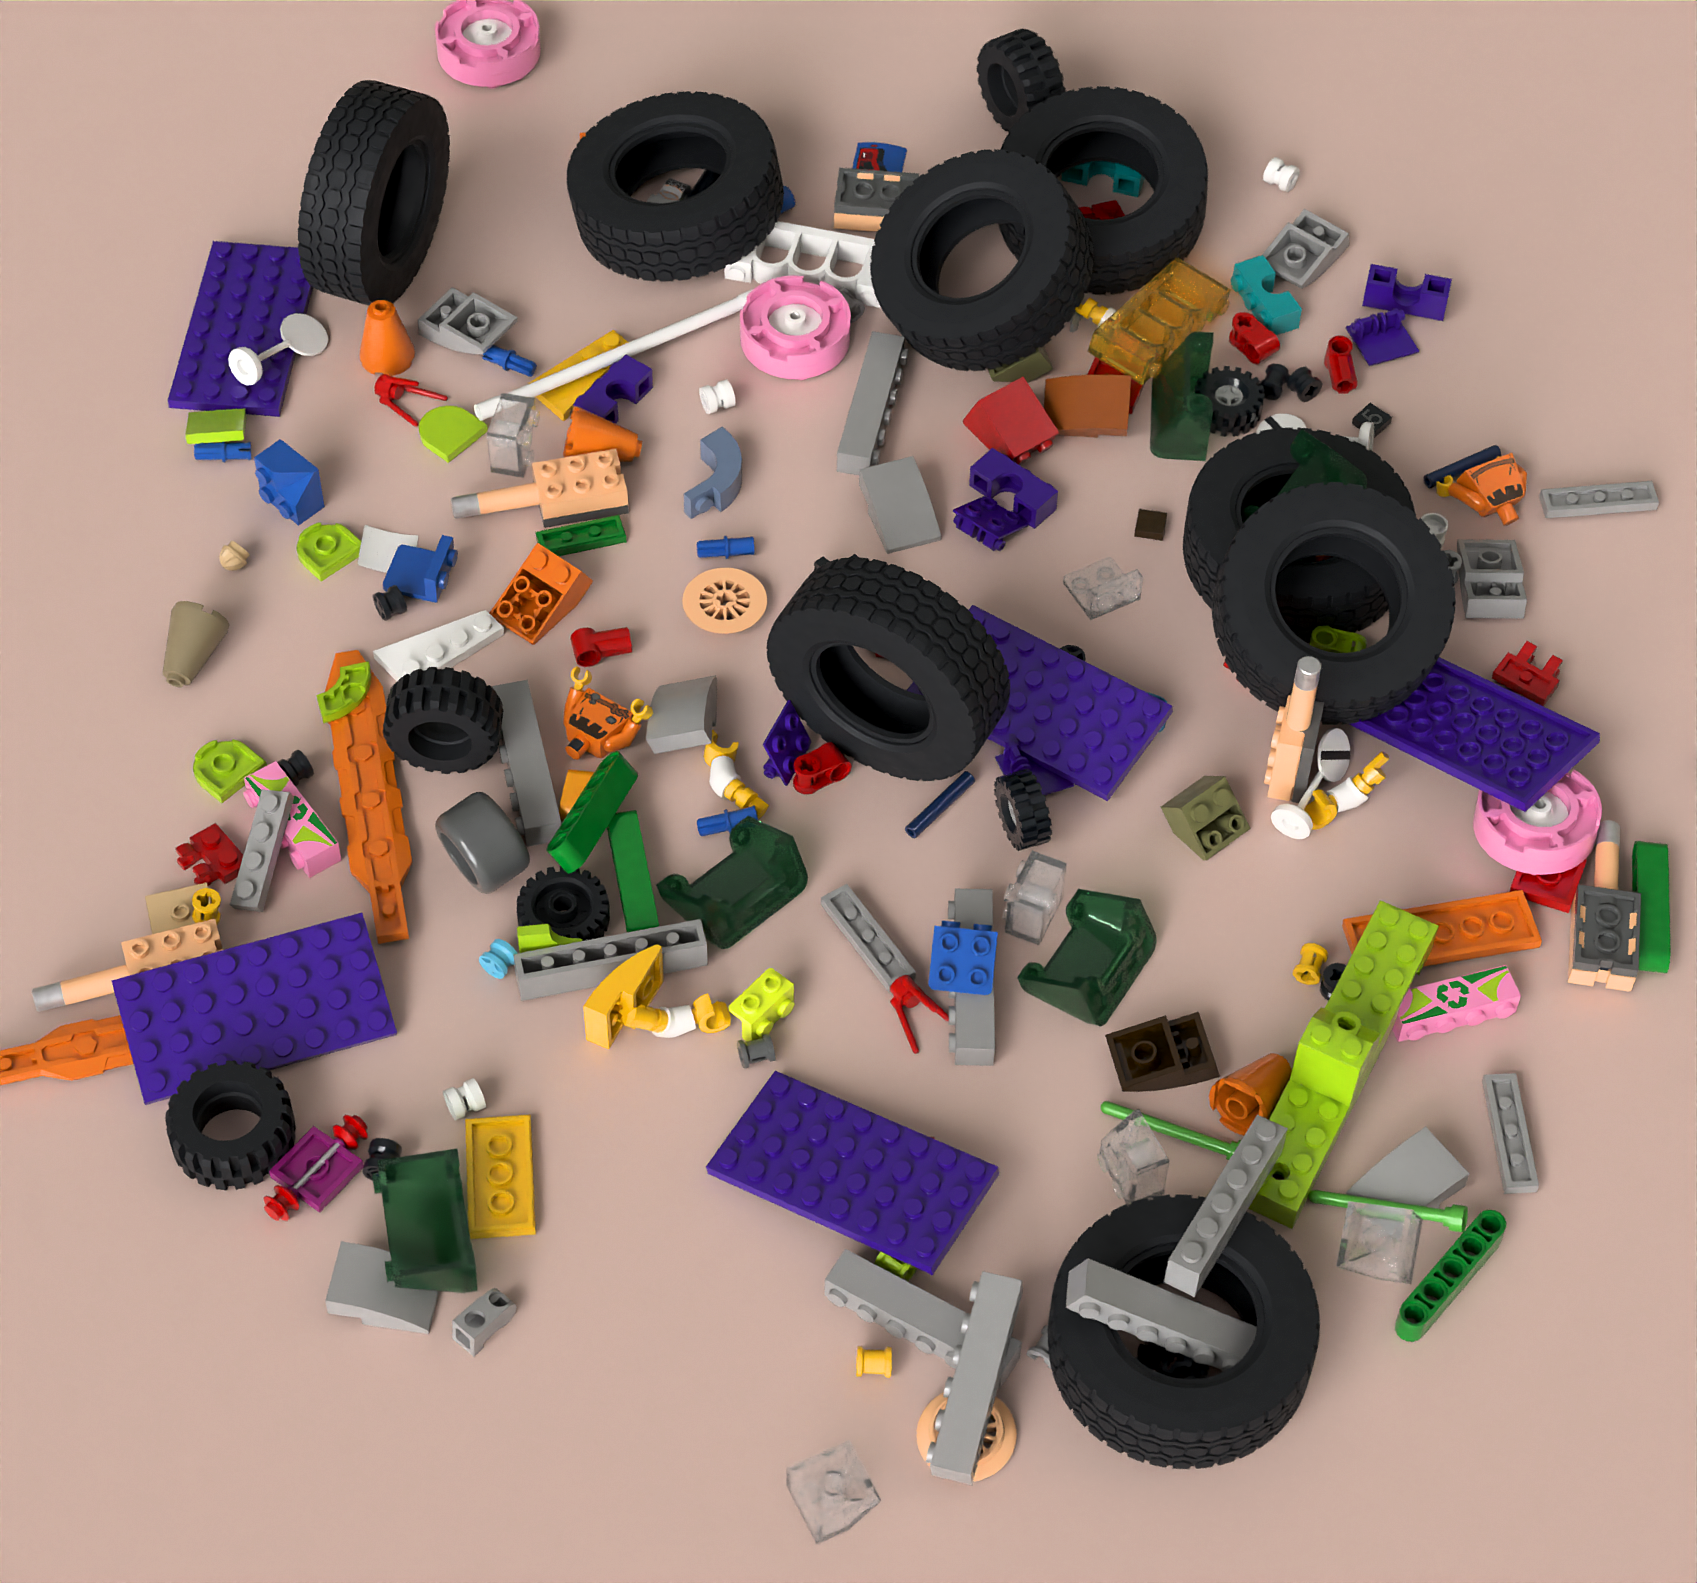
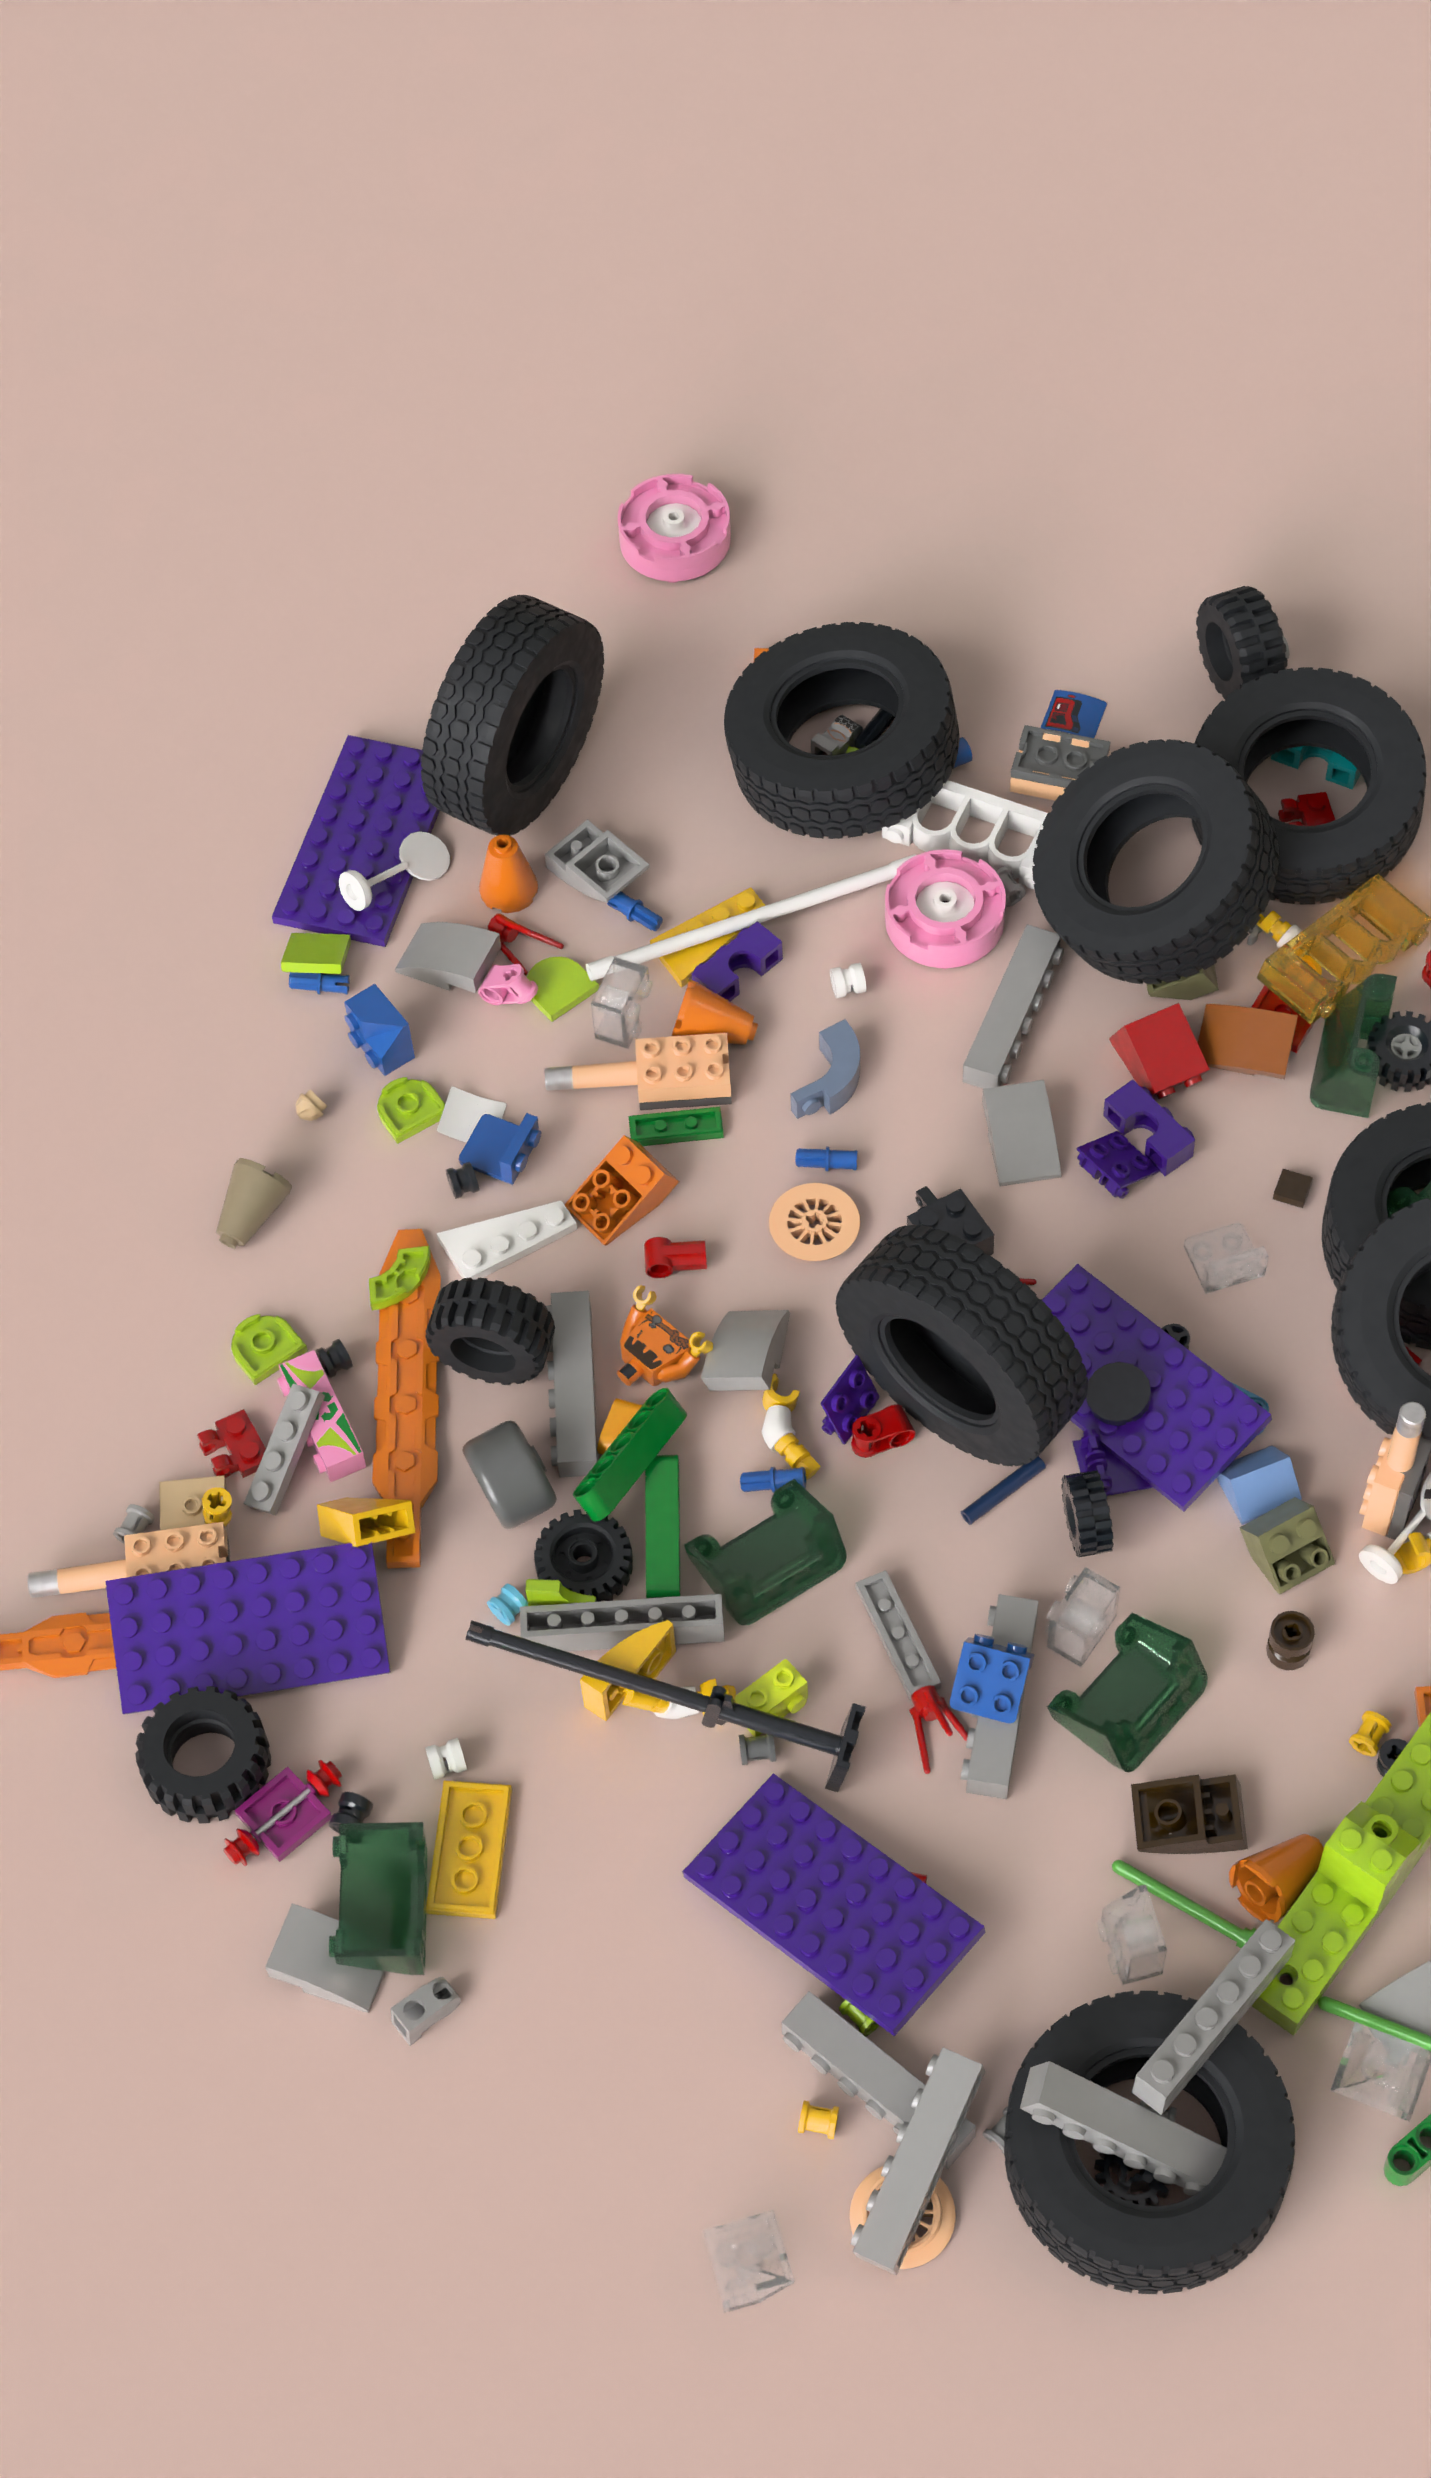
camera: 15 degrees right, 5 degrees up
none -> light grey bush [113,1504,155,1544]
none -> yellow slope [317,1497,415,1547]
none -> light grey slope [395,922,501,993]
none -> black piece [465,1620,866,1793]
none -> bright pink piece [478,964,538,1005]
none -> black tile [1086,1362,1152,1426]
none -> medium blue slope [1217,1445,1302,1525]
none -> dark brown wheel [1266,1611,1315,1671]

